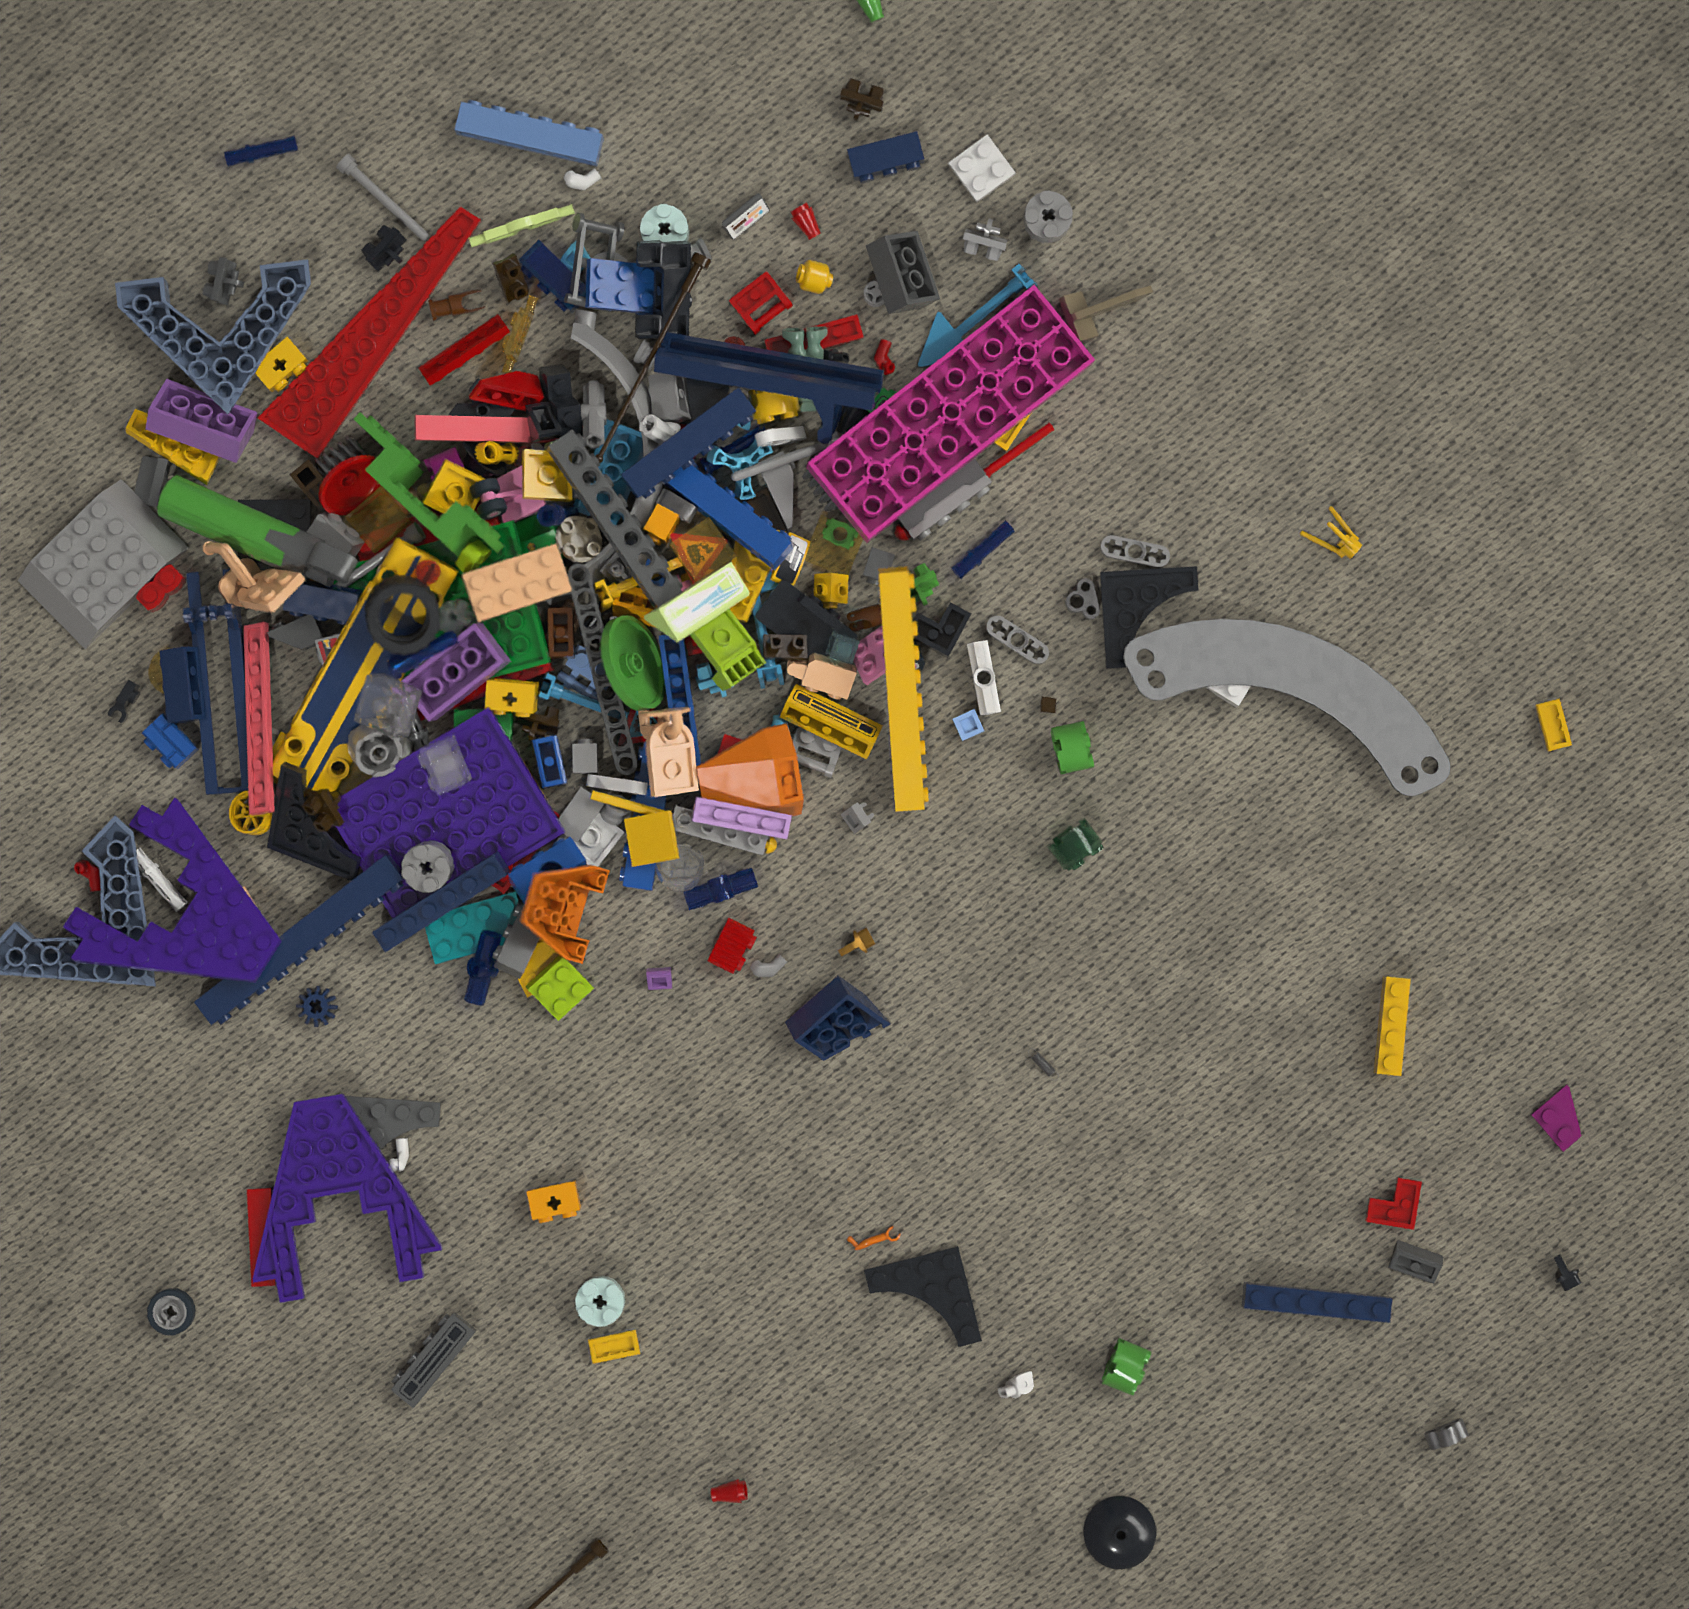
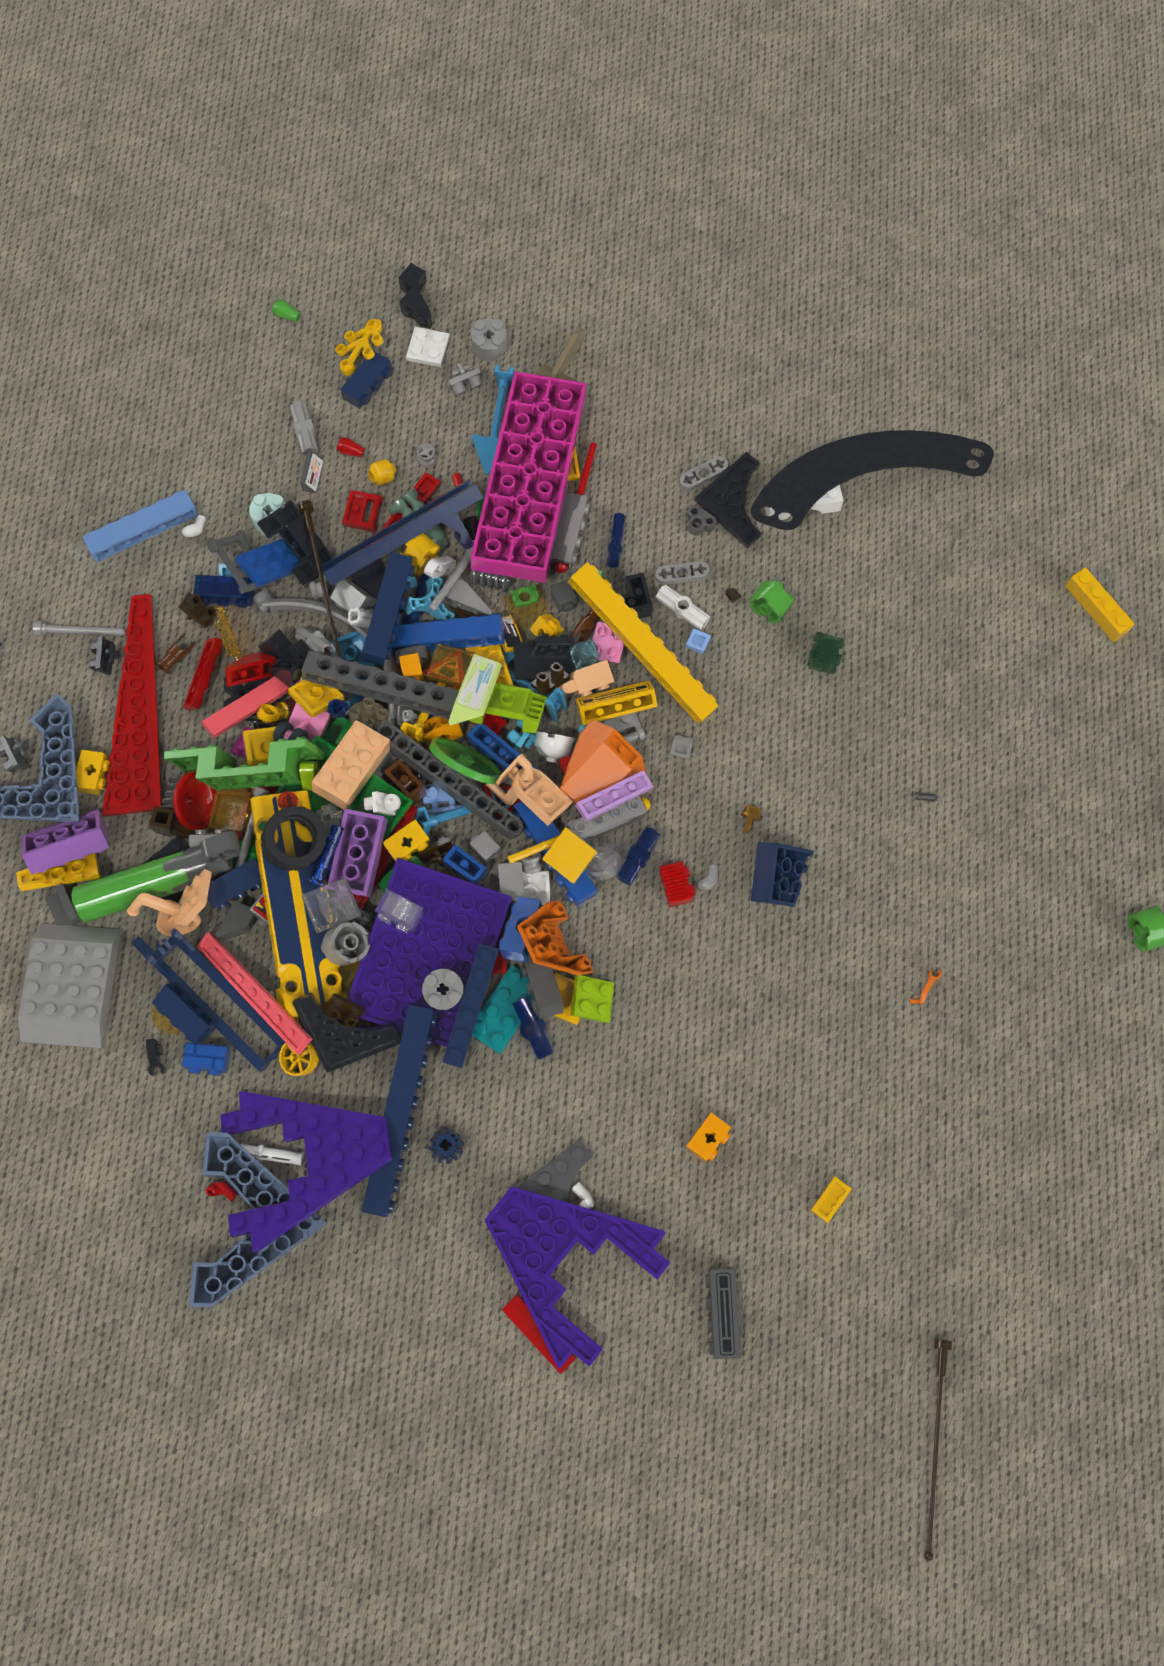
camera: 40 degrees left, 15 degrees down
red brick [136,564,187,613] -> none
wheel [147,1288,195,1335] -> none
yellowish green piece [469,204,575,247] -> none
light aqua brick [575,1276,625,1327] -> none
white beam [586,774,648,795] -> none
medium lavender slope [646,967,672,990] -> none
red cone [711,1479,748,1503] -> none
dark brown hips [840,78,884,121] -> none
black plate [864,1246,982,1347] -> none
dark grey brick [866,231,940,314] -> none
white piece [998,1371,1034,1398] -> none
yellow plant [1300,506,1363,559] -> none
yellow plate [1535,698,1572,752] -> none
none -> light grey piece [290,400,318,456]
none -> yellow plant [335,319,384,376]
none -> white hips [364,791,401,816]
none -> black arch [398,263,433,329]
none -> white cylinder [535,732,574,763]

